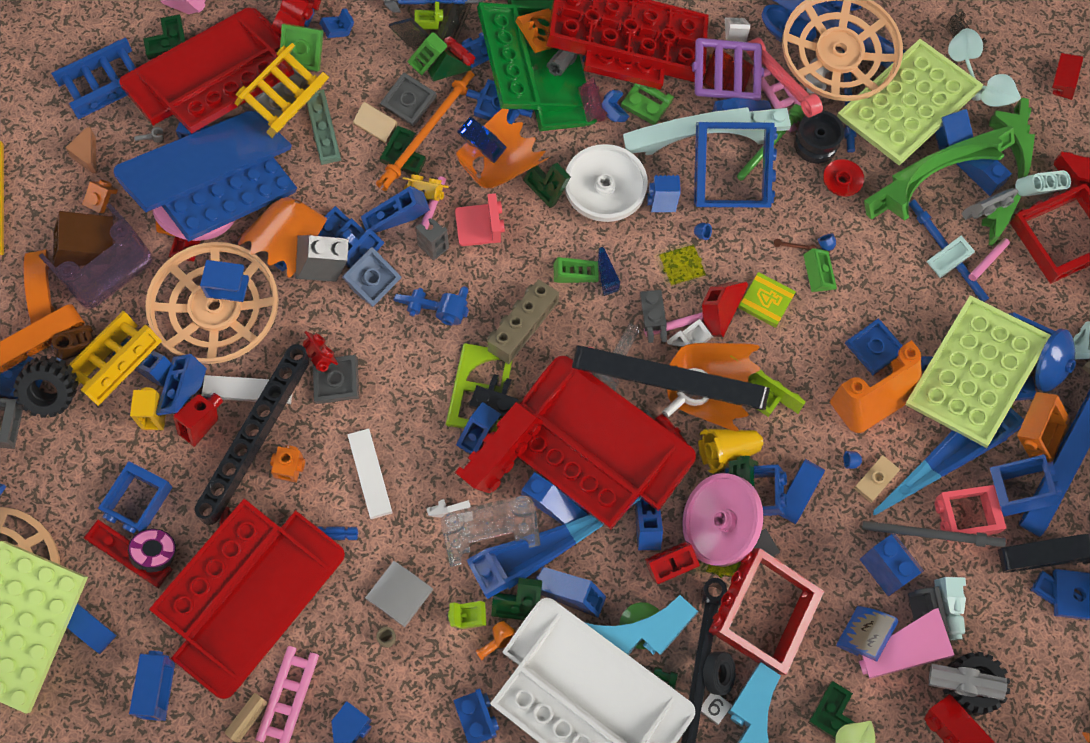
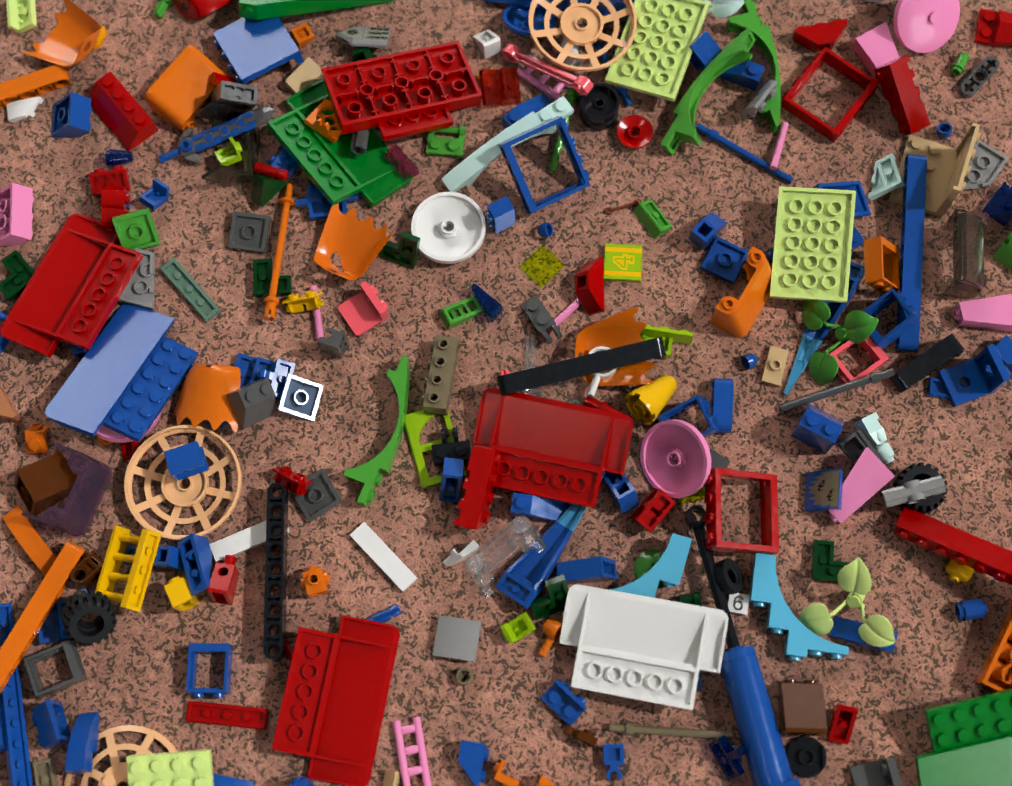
camera: 20 degrees left, 5 degrees up
tile [128,528,176,573] -> none
light grey hand [134,127,163,143] -> none
yellow fence [234,43,329,138] -> none
tan slope [353,102,397,143] -> none
blue slope [361,186,430,233] -> none
blue piece [393,286,469,326] -> none
bright green slope [407,32,447,76] -> none
clear blue slope [457,117,507,163] -> none
blue bracket [600,90,630,122] -> none
white slope [667,319,713,347] -> none
medium lavender bar [692,38,764,101] -> none
dark green bracket [728,456,759,487] -> none
blue hinge [818,233,836,251] -> none
light aqua tile [927,235,975,278] -> none
light aqua beam [1015,171,1071,196] -> none
blue dish [1035,328,1076,392] -> none
none -> bright green slope [343,354,410,507]
none -> blue slope [689,212,727,250]
none -> bright green plant [802,300,879,386]

